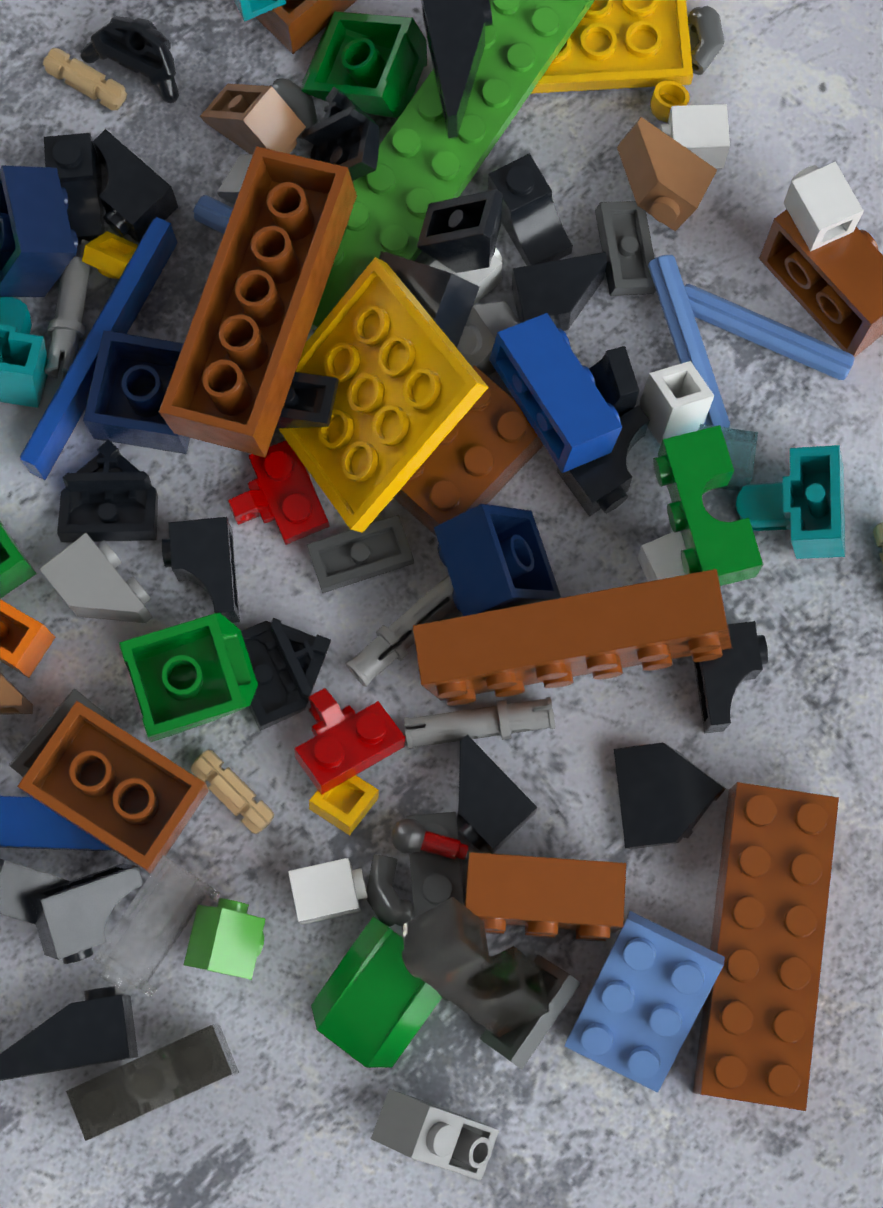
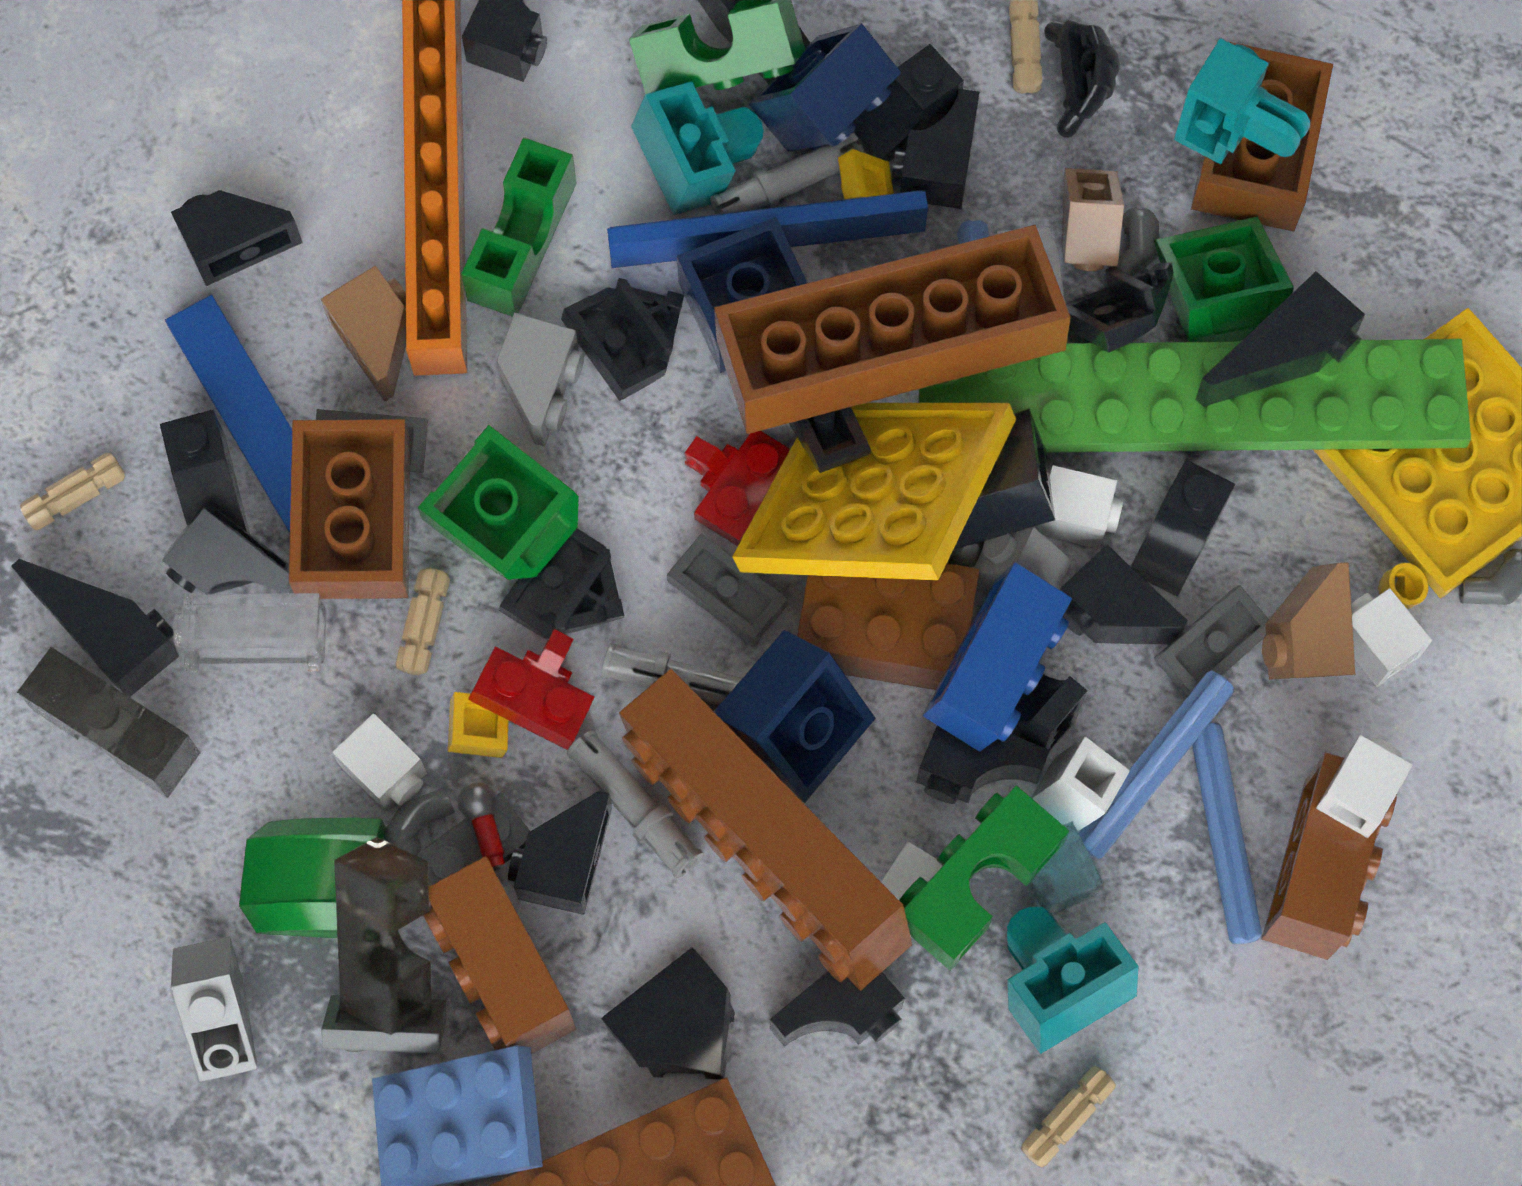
camera: 55 degrees right, 5 degrees down
black arch [162,517,240,623] -> none
bright green brick [183,898,266,980] -> none
black slope [417,189,503,273] -> none

